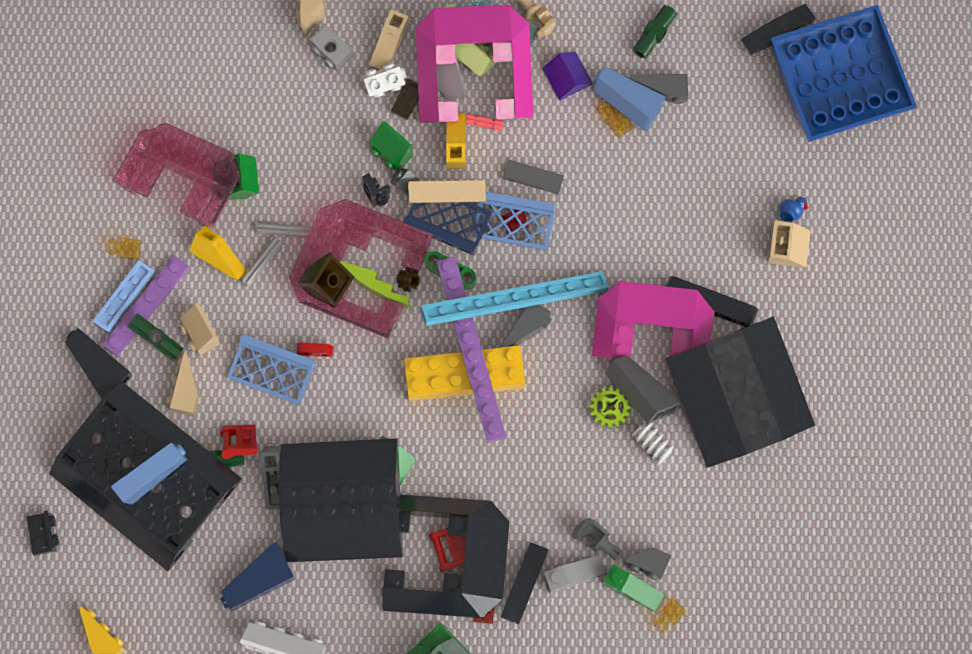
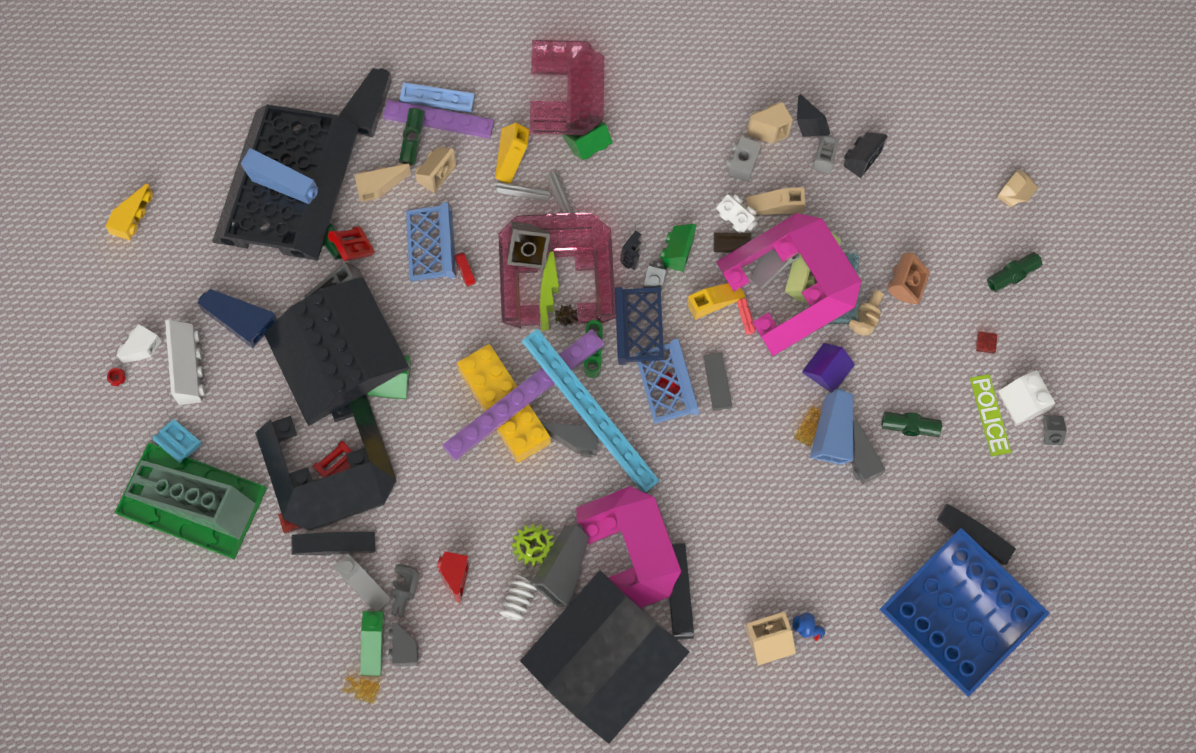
camera: 60 degrees right, 5 degrees down
black bracket [26,510,59,556] -> none
clear yellow plate [106,238,142,260] -> none
tan slope [408,180,486,203] -> none
none -> red slope [437,551,470,603]

